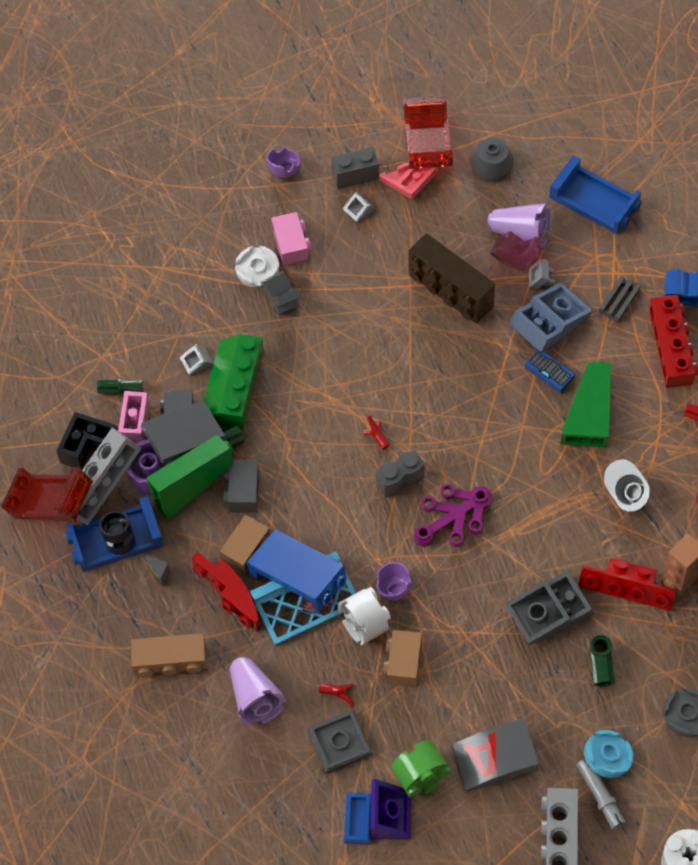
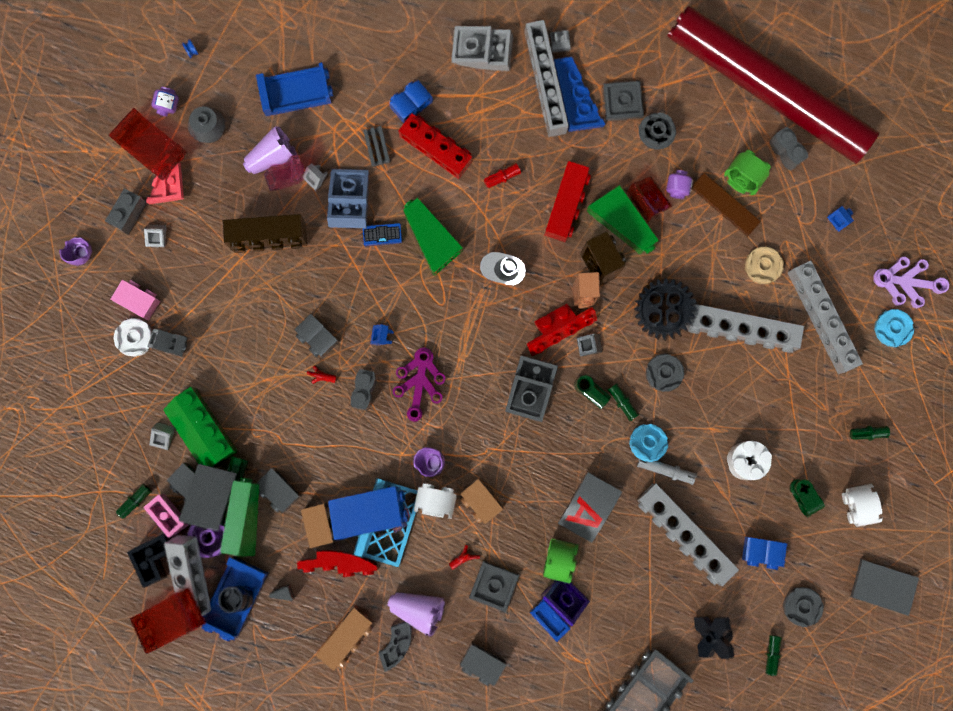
camera: 55 degrees left, 20 degrees up
none -> head [151,87,179,117]
none -> blue bush [182,39,198,59]
none -> dark grey brick [294,314,339,358]
none -> blue tile [370,324,394,345]
none -> dark grey tile [378,621,412,672]
none -> dark grey brick [460,642,506,686]
none -> dark grey slope [577,334,603,356]
none -> dark green pin [608,383,640,421]

